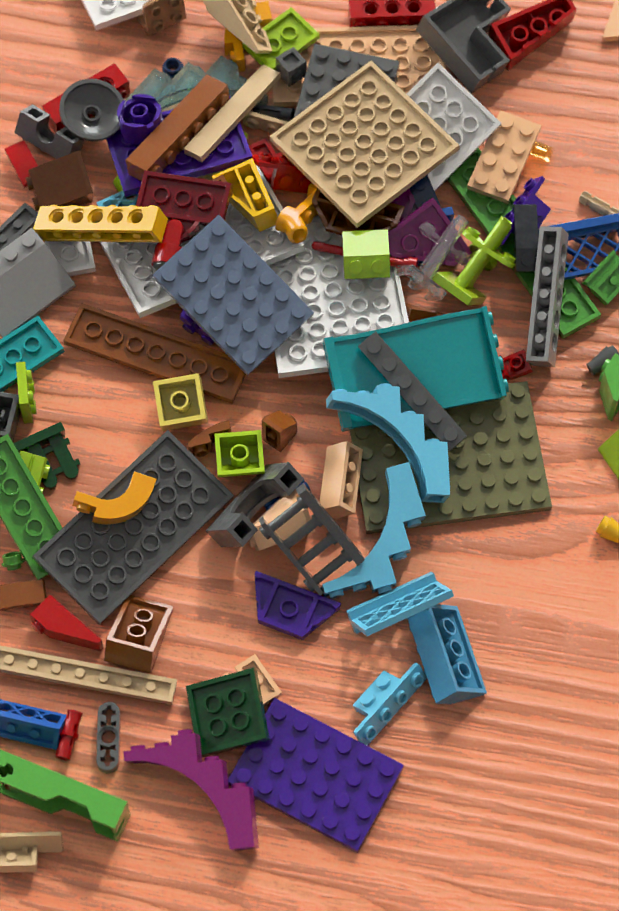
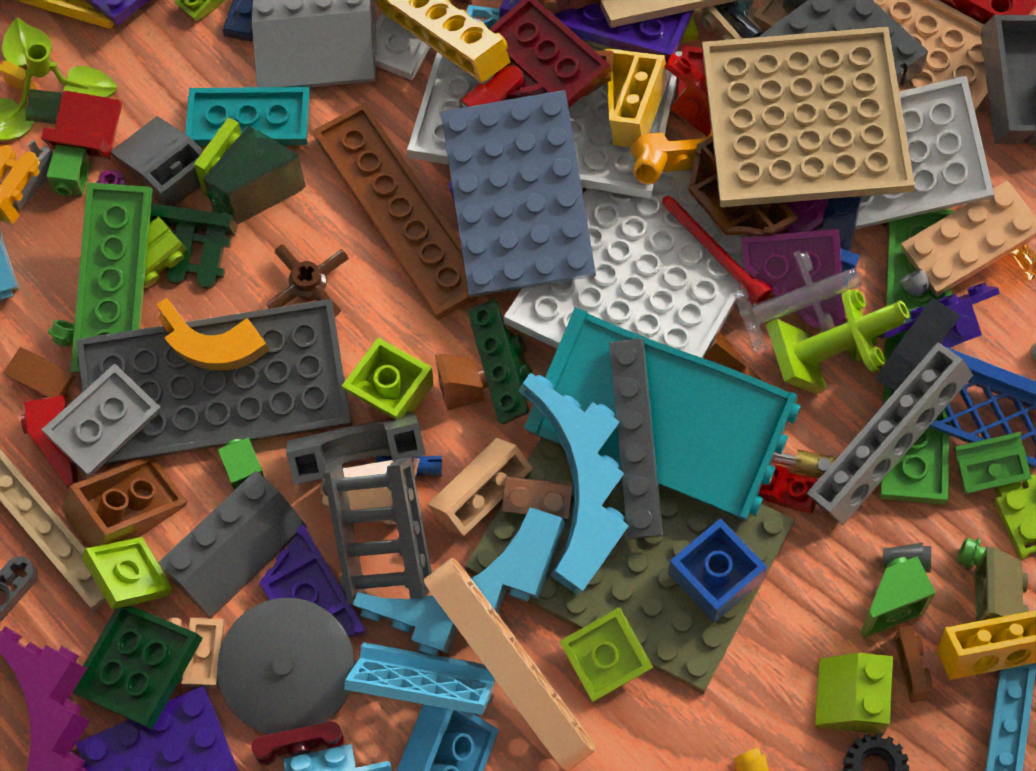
camera: 40 degrees right, 0 degrees up
light yellow brick [153,373,208,431] -> none
dark orange slope [187,420,231,457] -> none
lime slope [342,229,390,279] -> none
none -> light grey plate [41,364,161,478]
none -> lime plate [81,537,173,610]
none -> dark grey slope [158,471,307,619]
none -> clear green slope [203,125,306,224]
none -> dark grey dish [217,598,355,734]
none -> bright green brick [218,437,265,491]
none -> dark red plate [251,721,344,765]
none -> reddish brown bar [266,244,349,317]
none -> light nougat beam [424,558,596,771]
none -> dark green bracket [468,299,534,424]
none -> nougat plate [502,476,573,519]
none -> lime plate [559,607,654,702]
none -> blue brick [668,518,767,623]
none -> clear yellow piece [773,450,837,478]
none -> light grey hinge [900,269,929,296]

